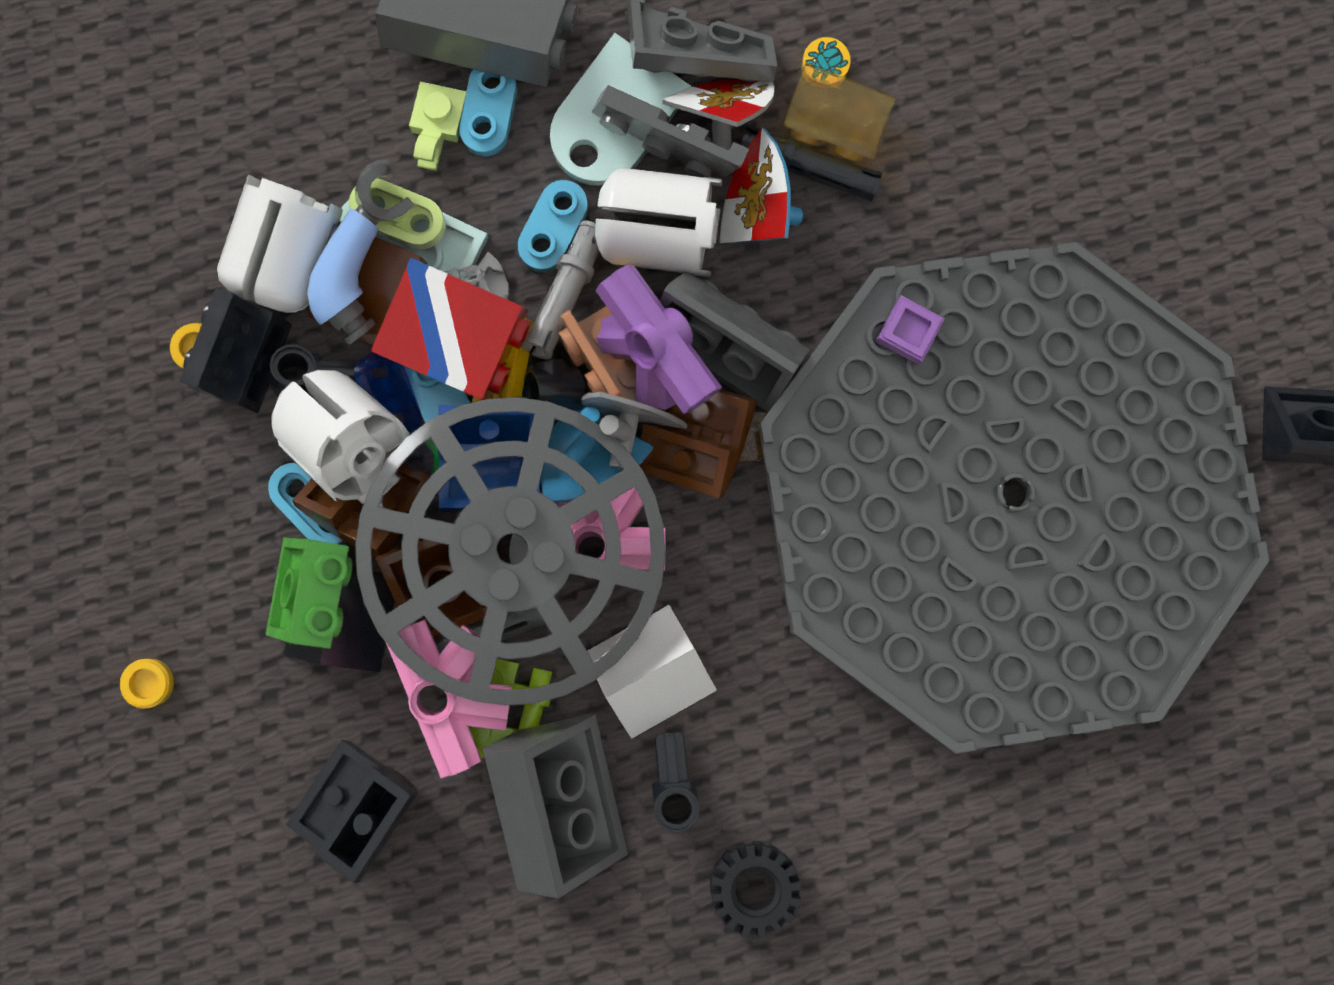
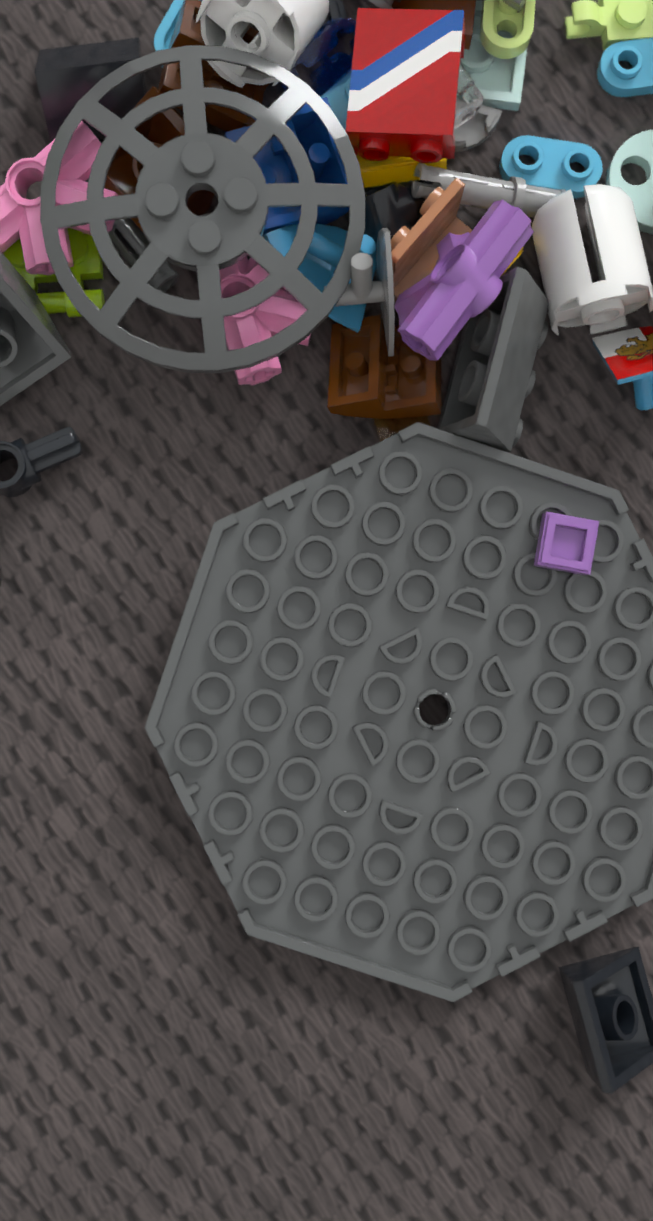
camera: 70 degrees right, 0 degrees up
bright green plate [265,537,352,648] -> none
white slope [587,605,717,739] -> none

